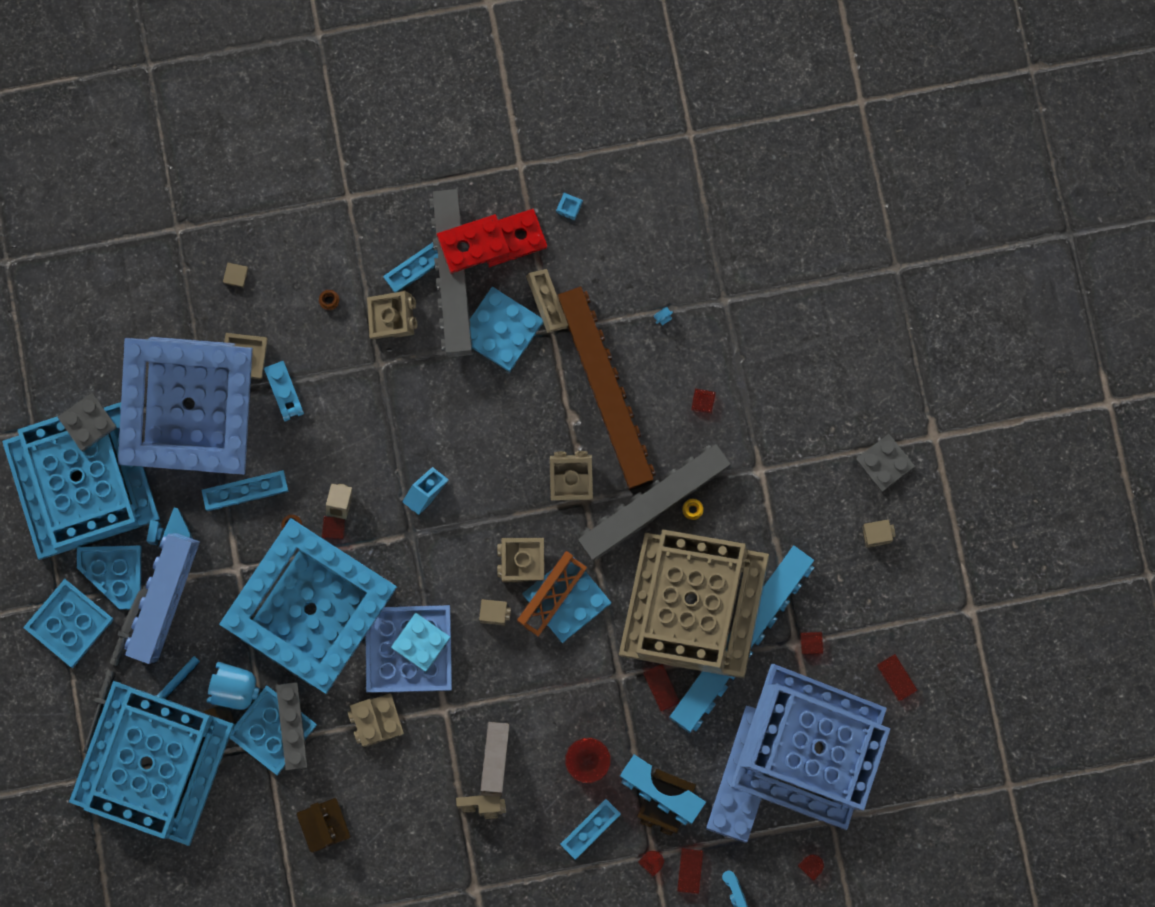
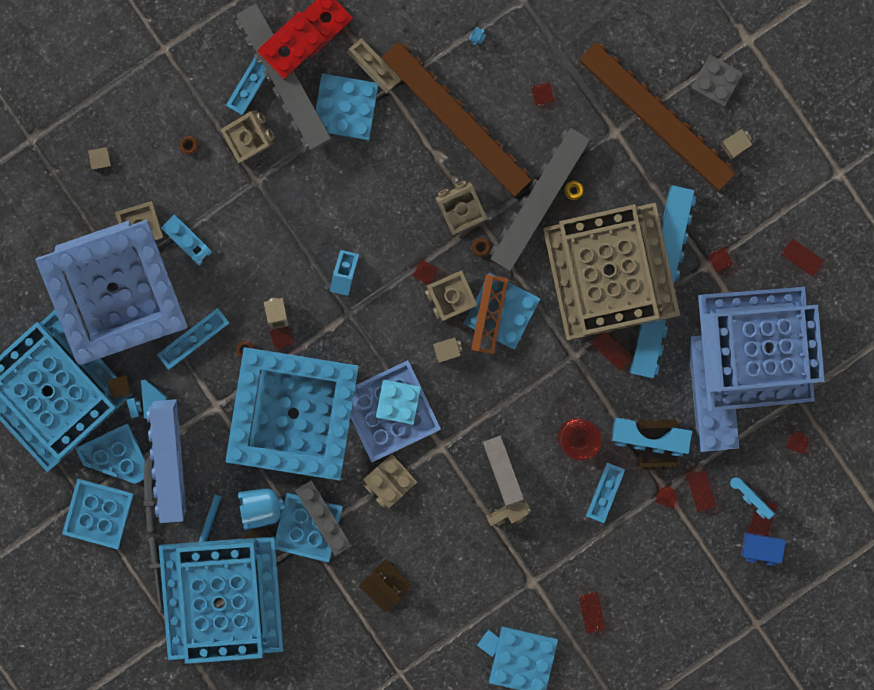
camera: 25 degrees left, 10 degrees up
dark grey plate [58,393,117,452] -> none
none -> dark brown tile [108,376,131,399]
none -> clear red tile [412,259,438,285]
none -> reddish brown plate [472,238,491,257]
none -> reddish brown brick [578,42,735,192]

